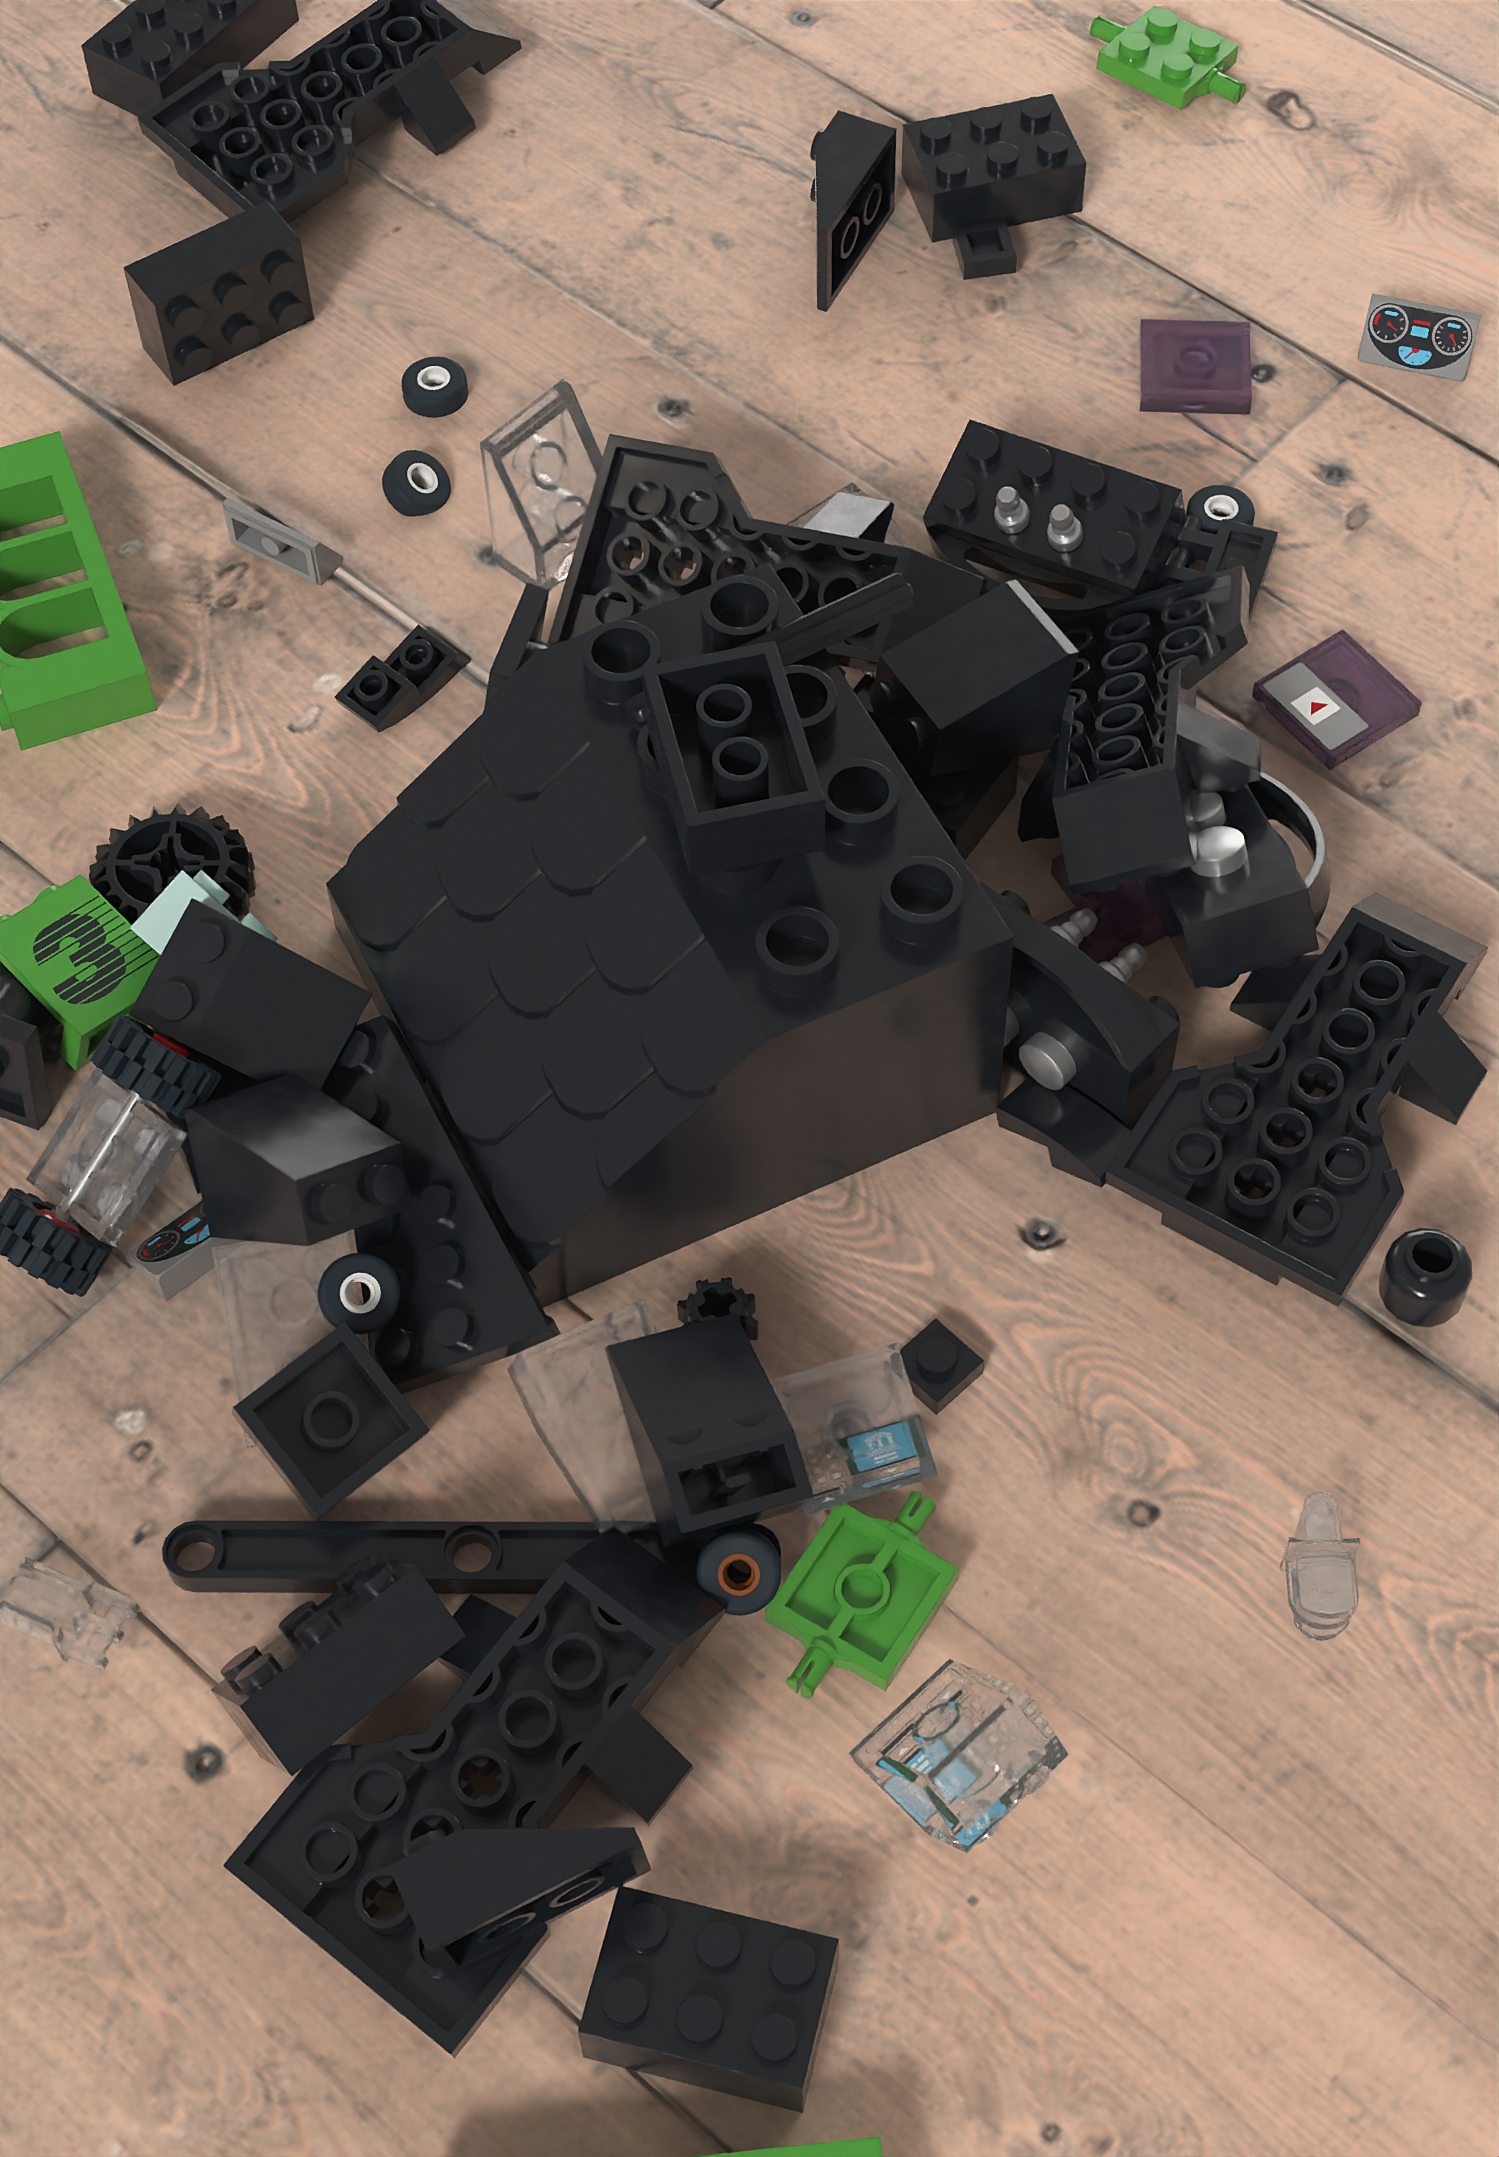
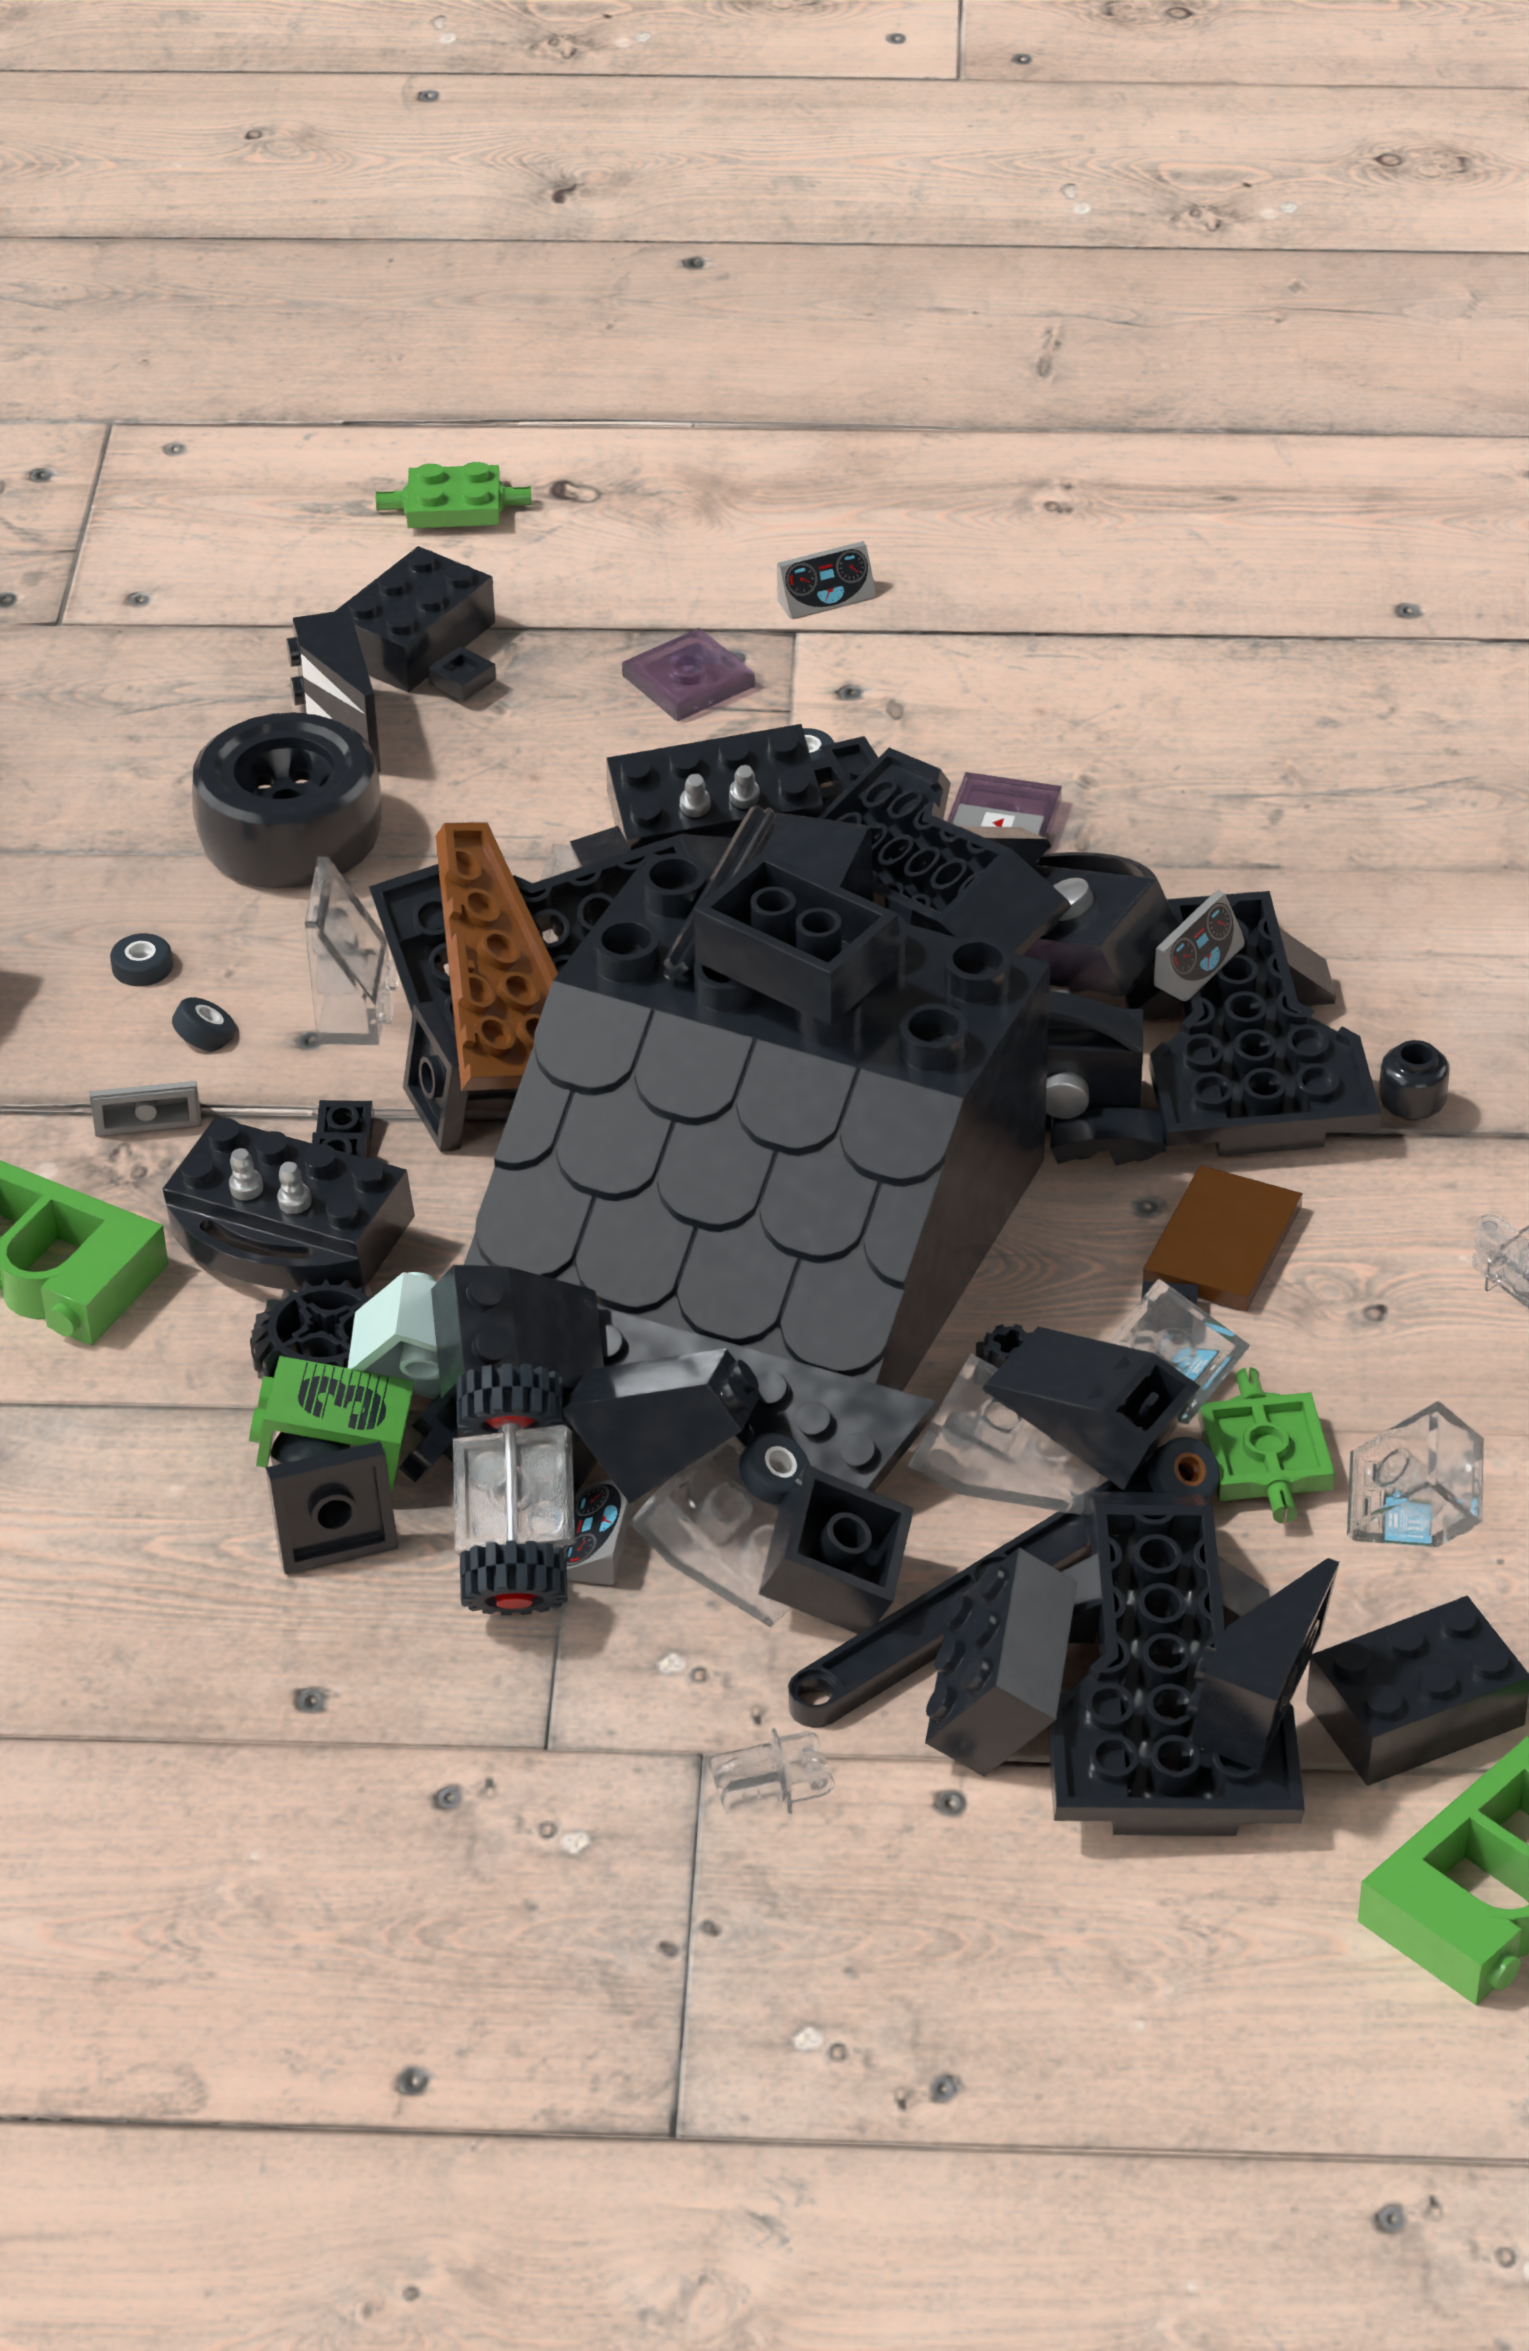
camera: 40 degrees left, 15 degrees down
none -> black piece [162,1117,415,1291]
none -> black wheel [192,712,381,888]
none -> dark orange wing [435,822,558,1091]
none -> reddish brown tile [1143,1165,1303,1312]
none -> slope [1154,890,1244,1001]

